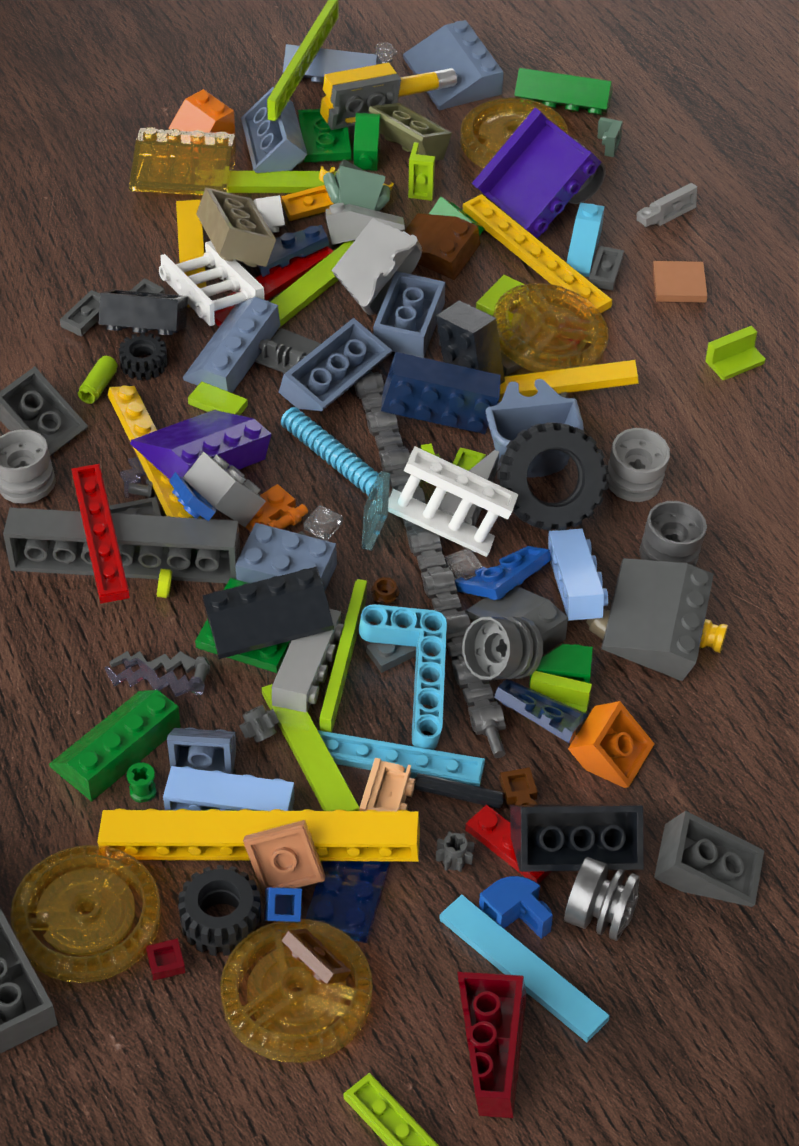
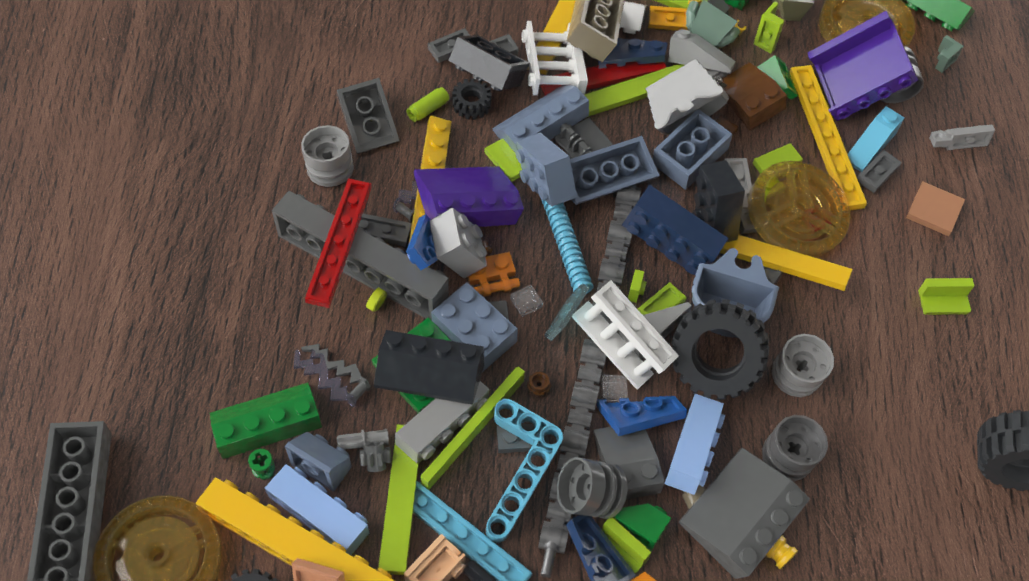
camera: 25 degrees right, 10 degrees up
none -> light grey axle [337,429,389,450]
none -> sand blue brick [515,132,577,206]

